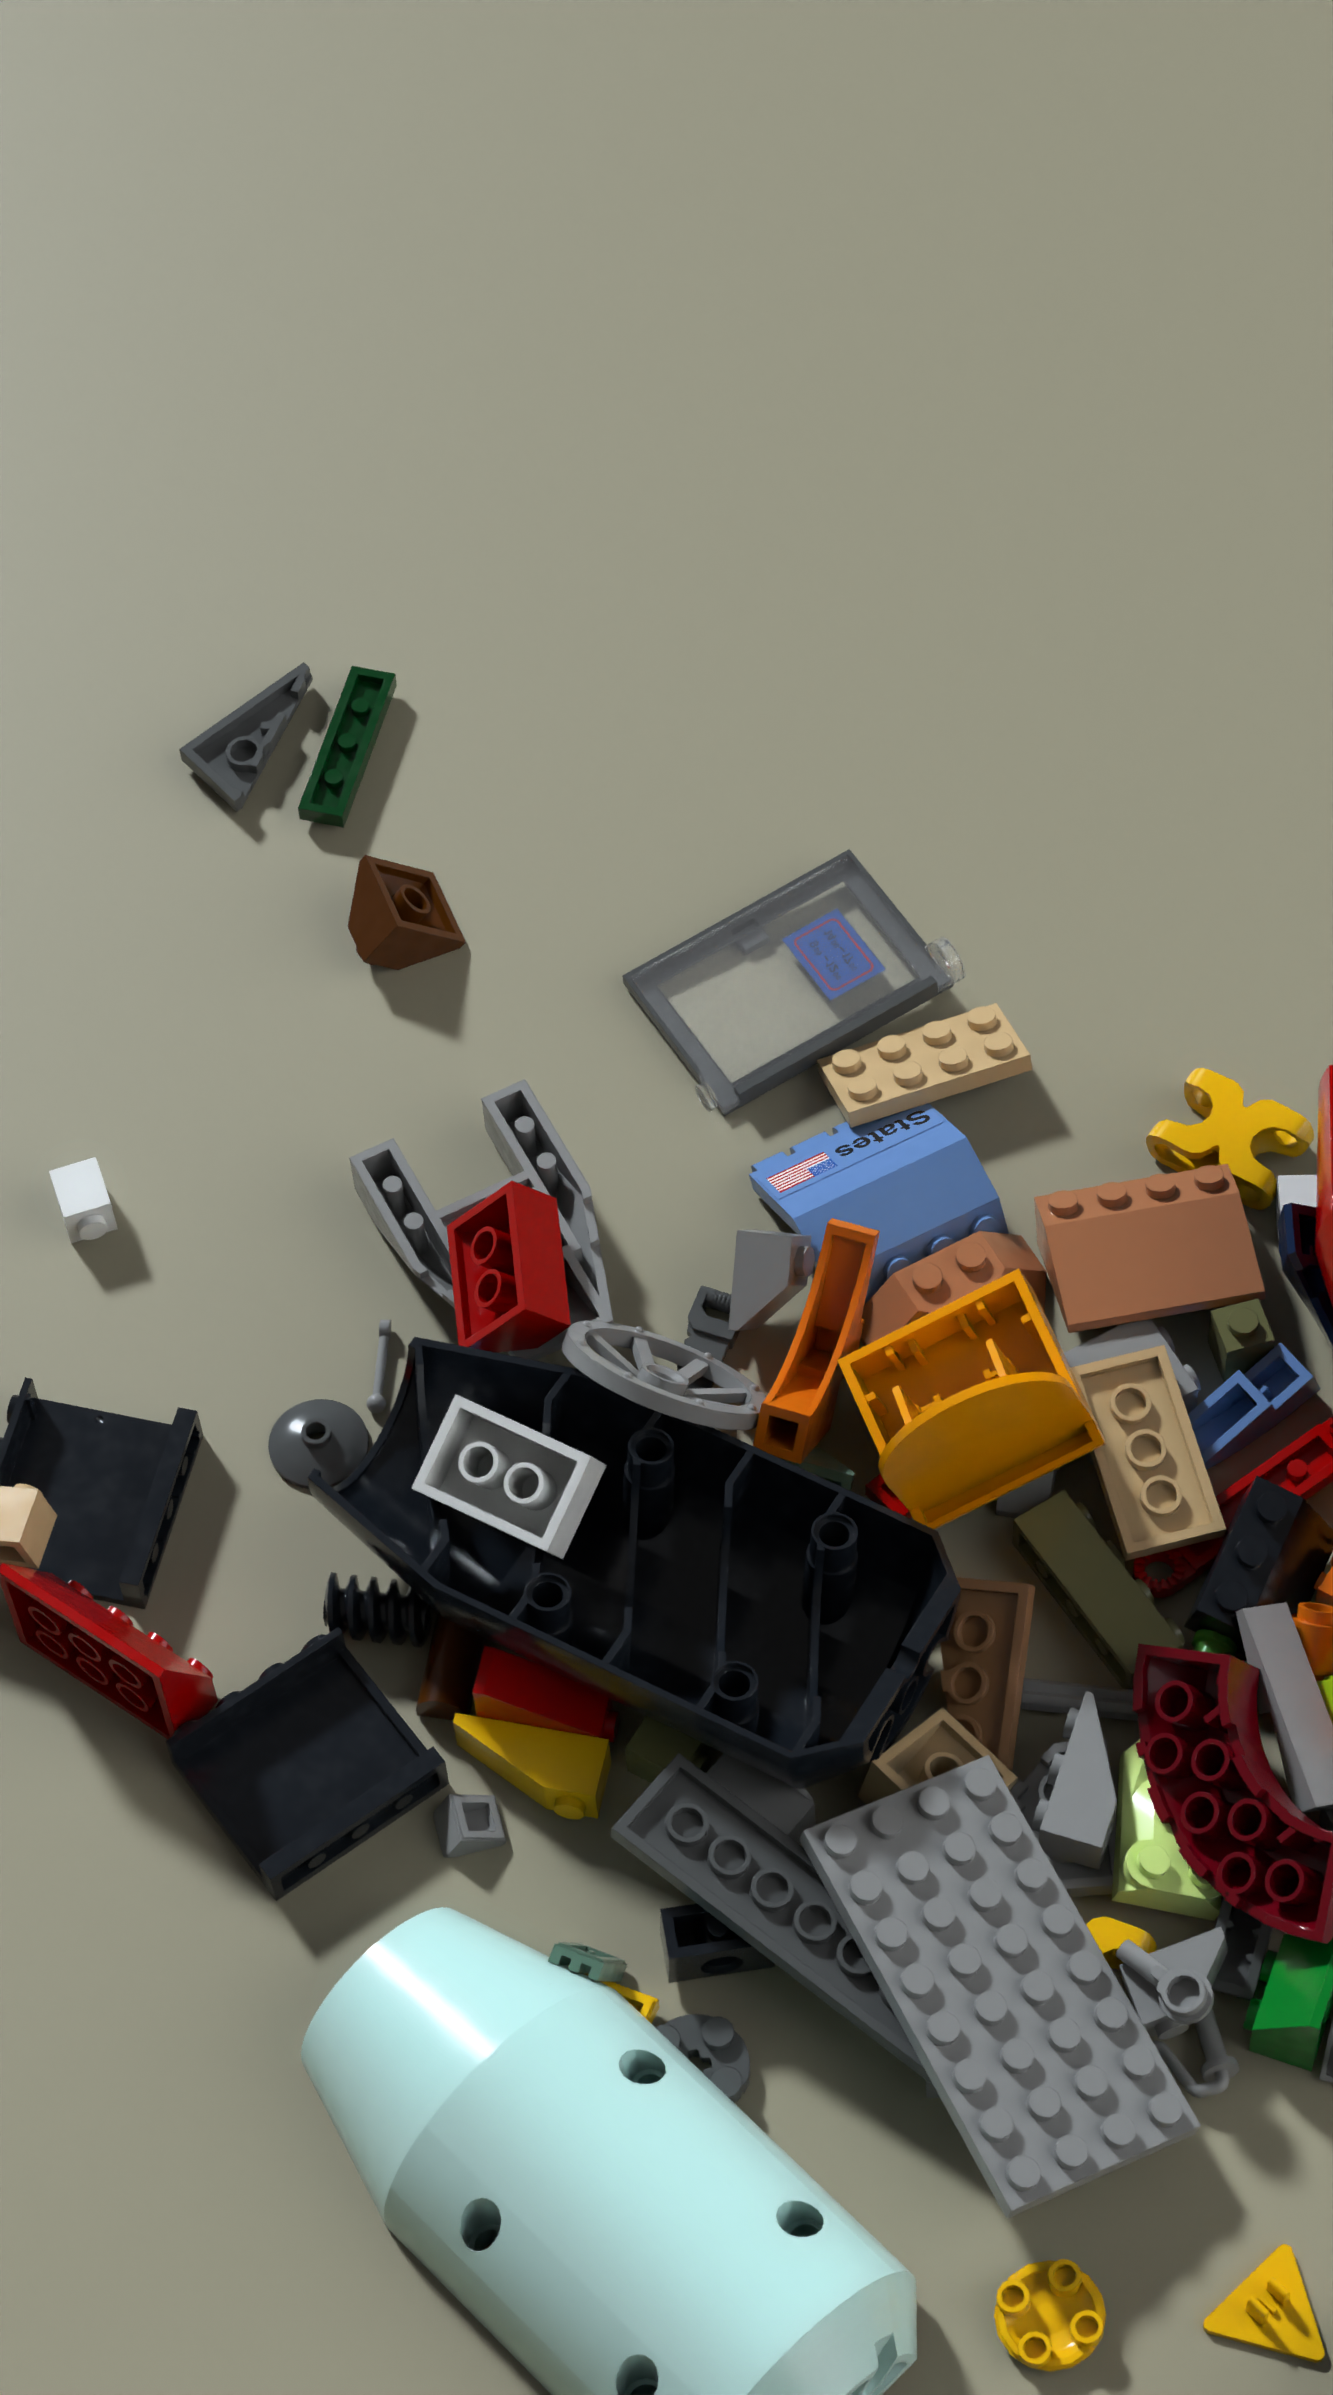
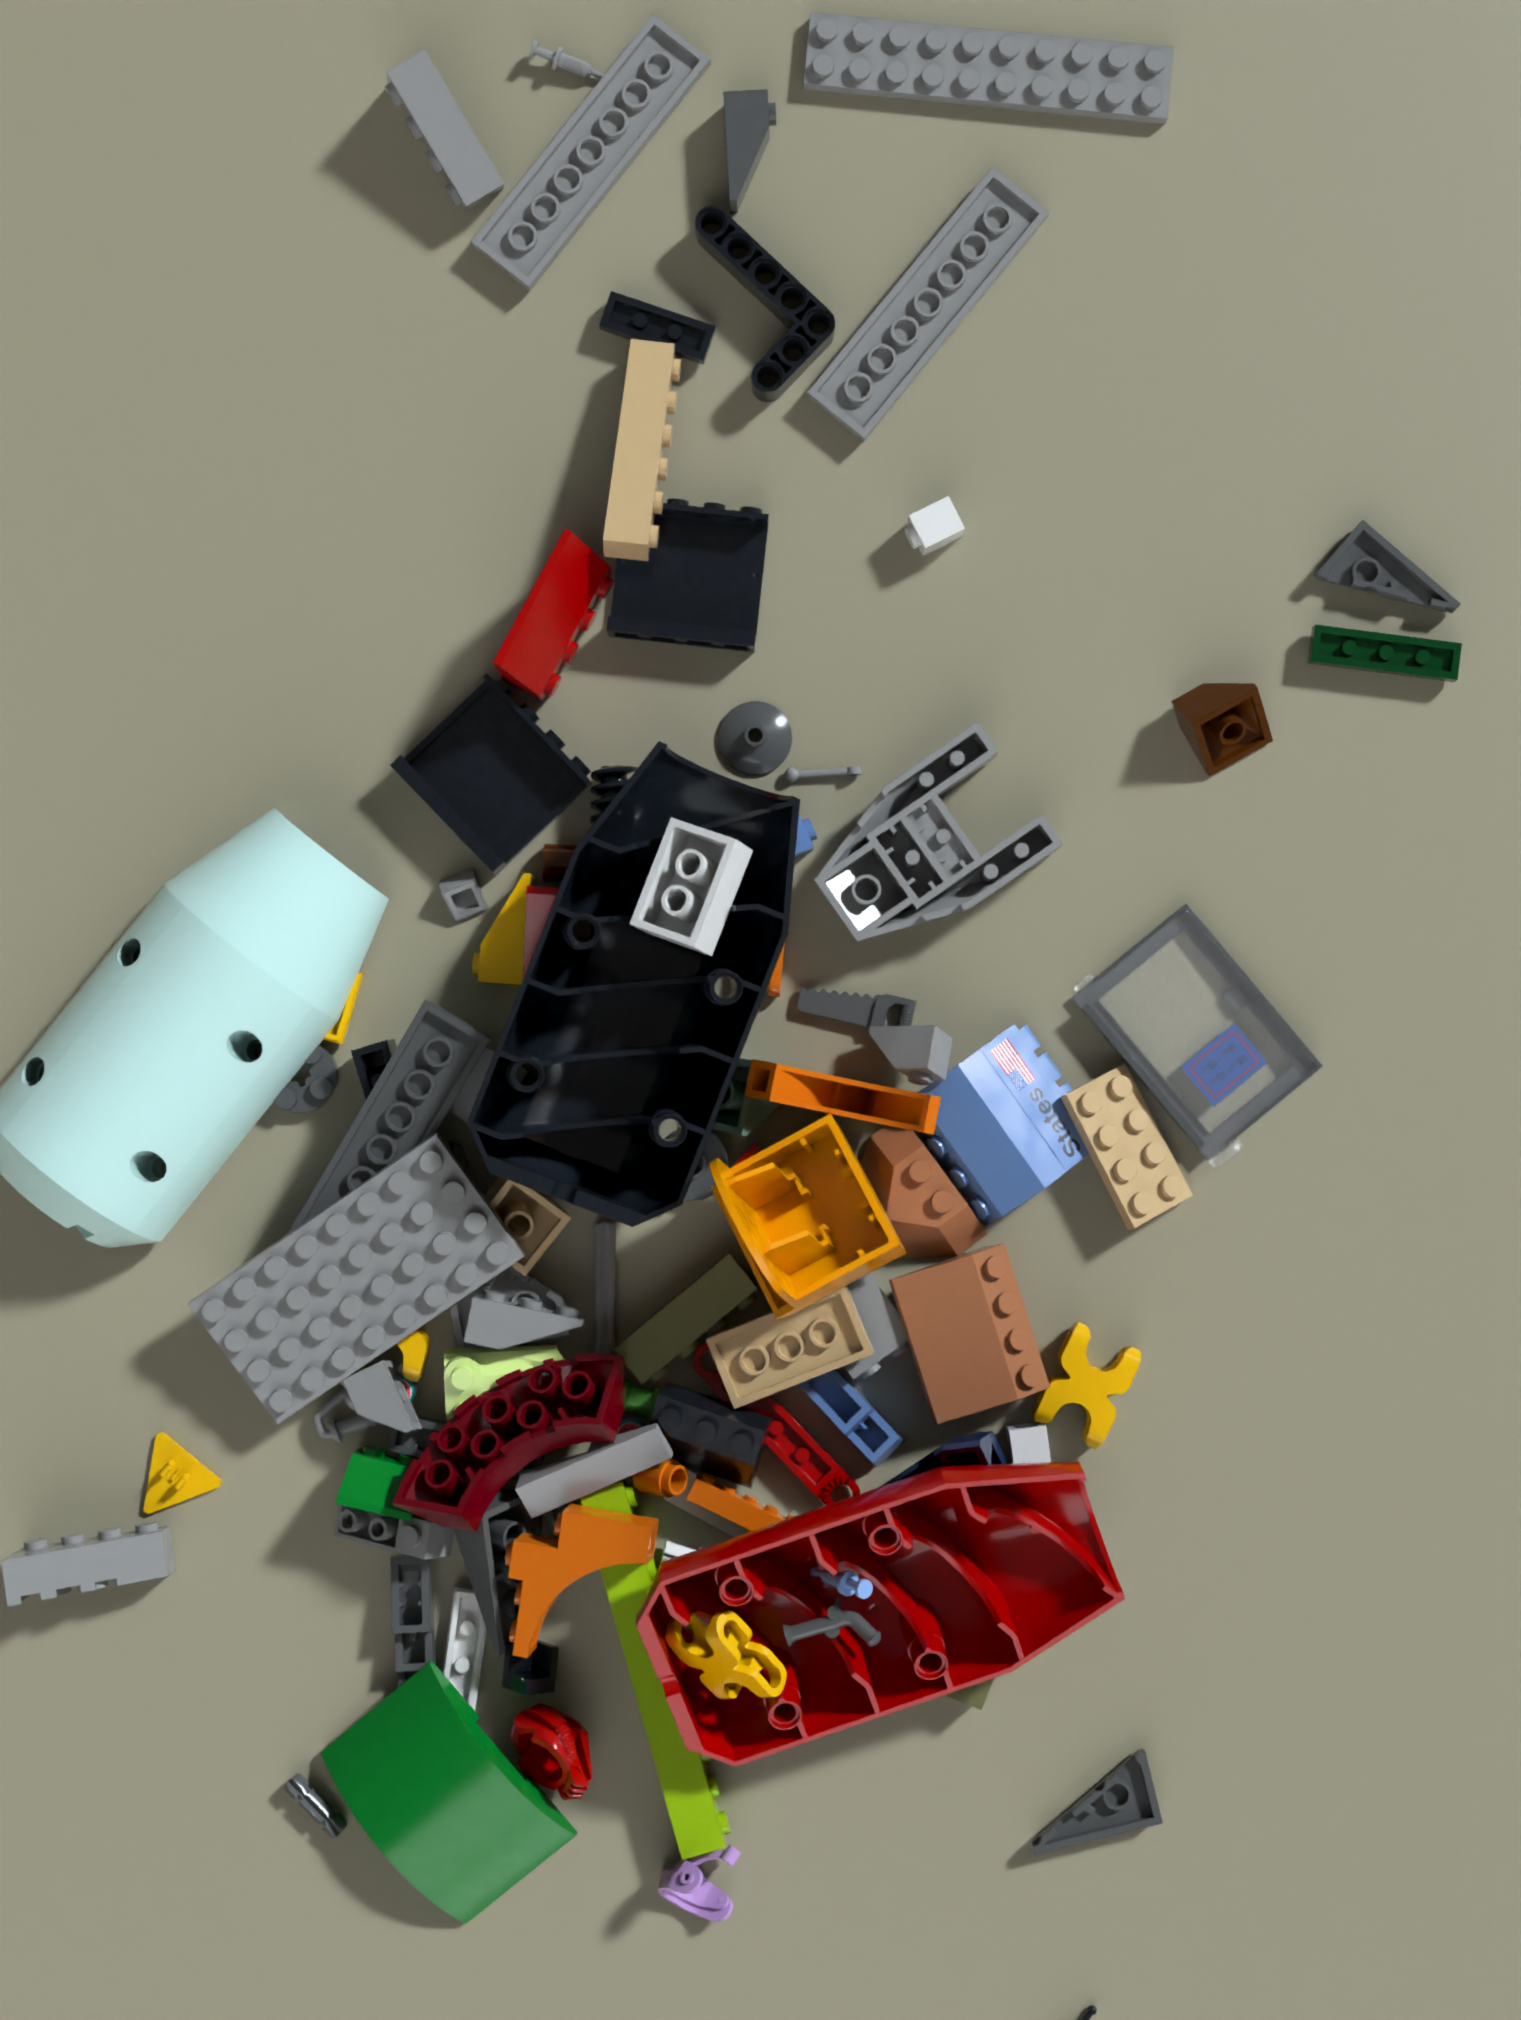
camera: 80 degrees right, 30 degrees up
red slope [447,1180,571,1353] -> none
sand green tile [548,1942,627,1982] -> none
light grey wheel [562,1320,766,1430] -> none
medium nougat wing [940,1577,1035,1771] -> none
yellow dish [994,2259,1106,2372] -> none
light grey plate [1116,1939,1214,2024] -> none
olive brick [1208,1298,1275,1382] -> none

